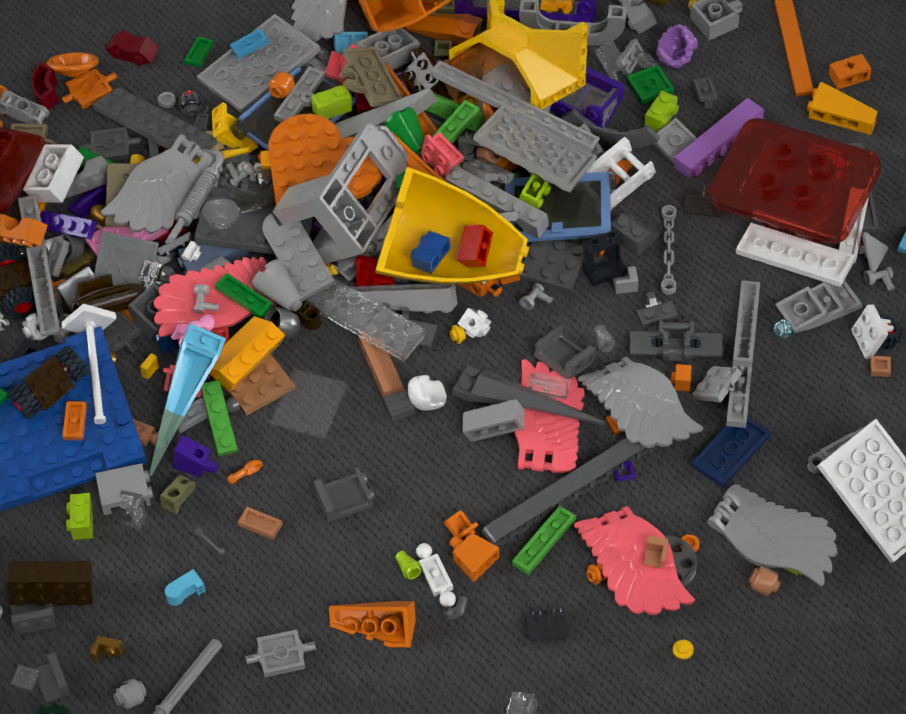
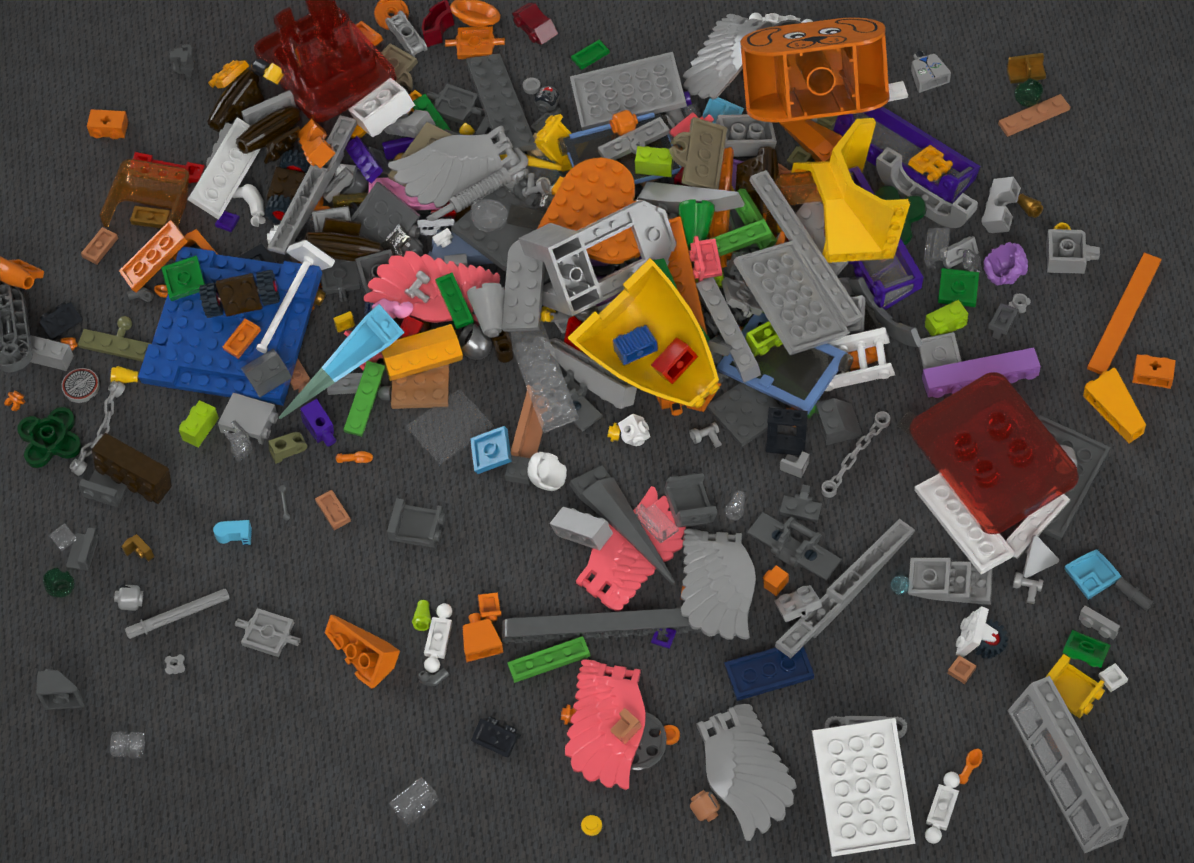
camera: 35 degrees right, 5 degrees up
dark azure plate [230,28,269,59] -> none
none -> dark grey slope [241,349,292,398]
none -> dark azure plate [470,426,512,474]
none -> light grey plate [1009,293,1031,313]

